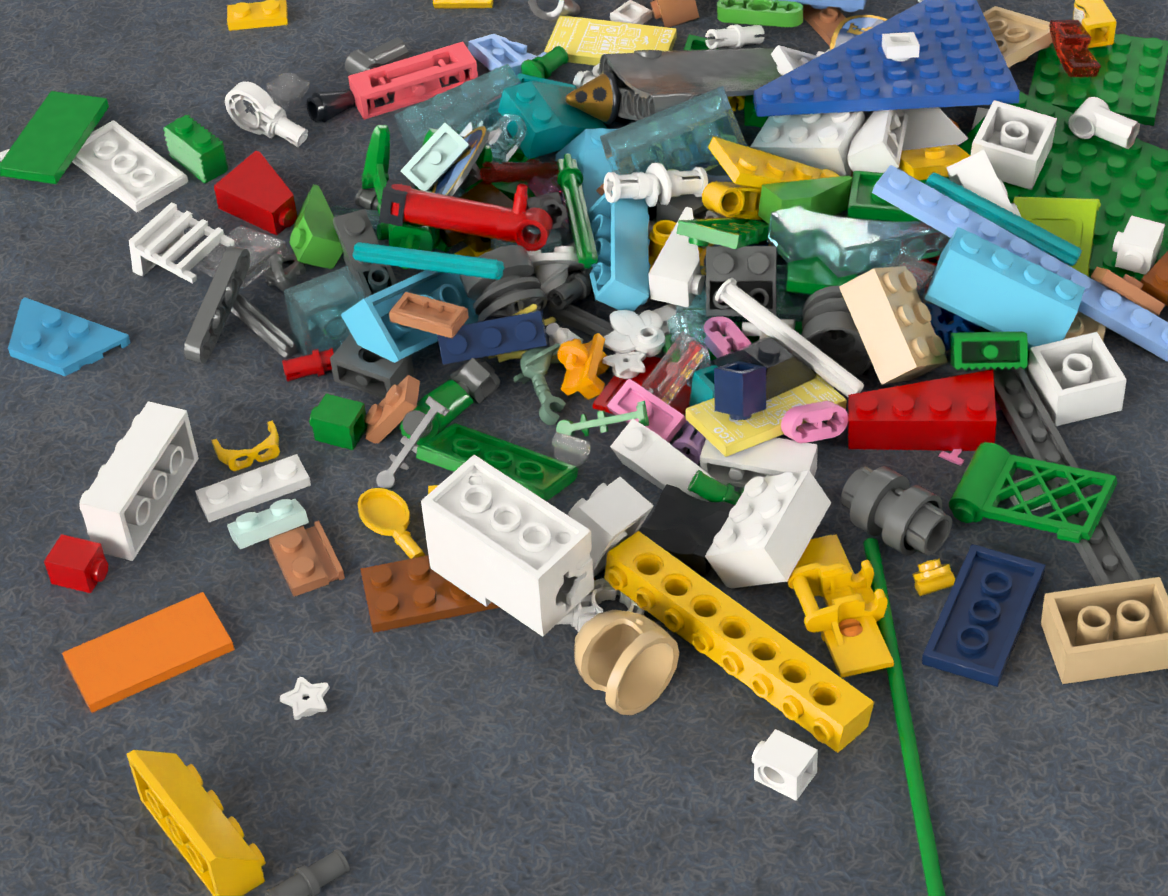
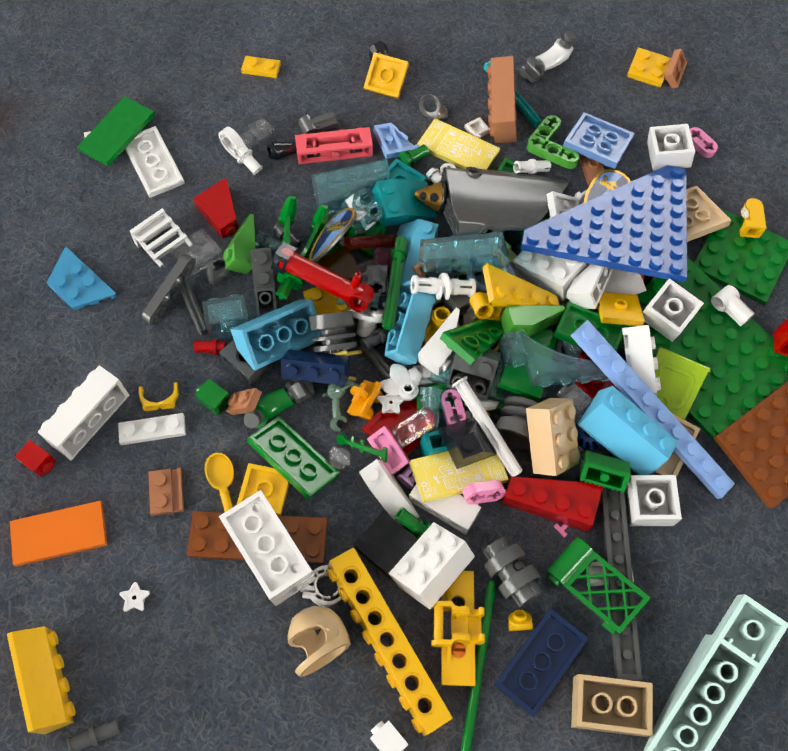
camera: 10 degrees right, 20 degrees up
green brick [163,115,228,184] -> none
light aqua plate [227,499,309,549] -> none
teal axle [352,242,505,280] -> none
piece [376,396,450,489] -> none
nougat plate [389,292,469,339] -> none
light aqua plate [401,123,470,191] -> none
white bar [546,323,583,346] -> none
white brick [568,477,653,576] -> none
dark blue brick [714,361,766,420] -> none
white plate [882,32,920,61] -> none
teal axle [925,173,1082,266] -> none
clear red slope [1049,20,1101,77] -> none
nougat plate [1091,267,1165,315] -> none
white brick [1112,215,1165,275] -> none

